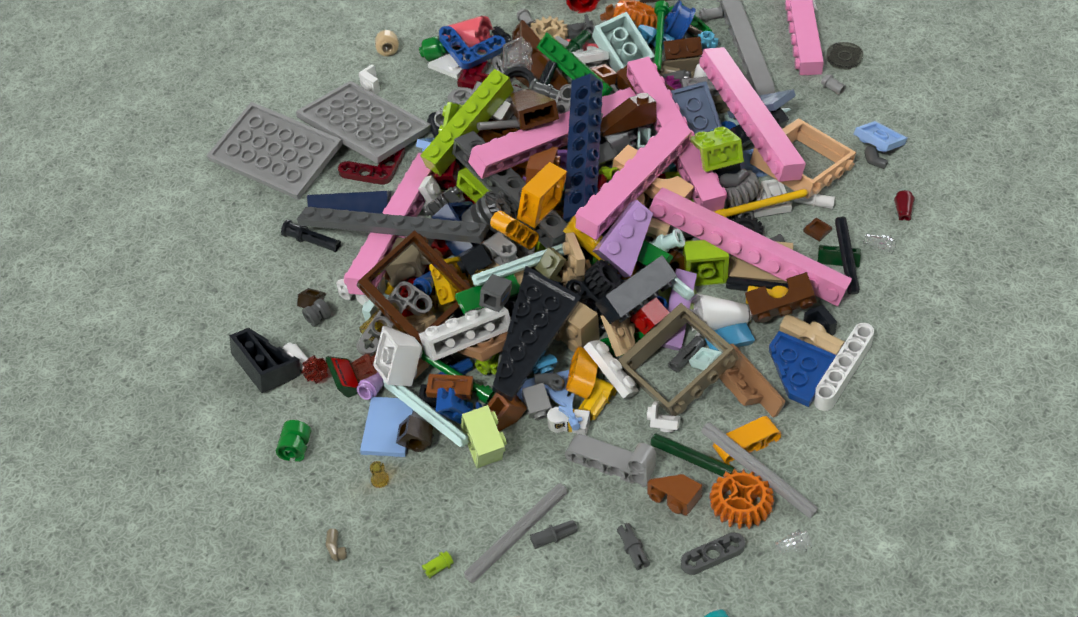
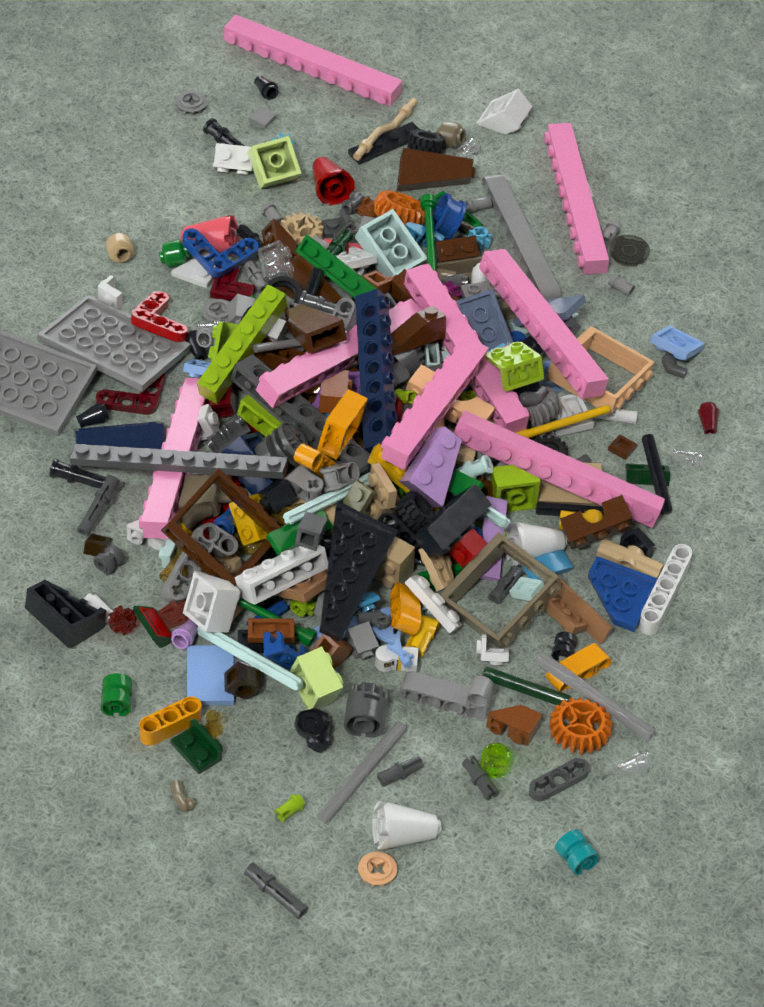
camera: 15 degrees left, 0 degrees up
none -> black cone [76,403,110,428]
none -> dark grey pin [77,475,120,537]
none -> red beam [131,291,188,342]
none -> light orange beam [139,696,202,746]
none -> dark green bracket [171,718,223,774]
none -> black hair [294,708,330,753]
none -> light grey piece [320,462,360,492]
none -> dark grey pin [341,192,365,215]
none -> dark grey gear [344,682,388,738]
none -> white cone [372,801,441,850]
none -> clear neon green head [480,743,511,778]
none -> black wheel [551,632,578,661]
none -> light grey pin [602,221,621,246]

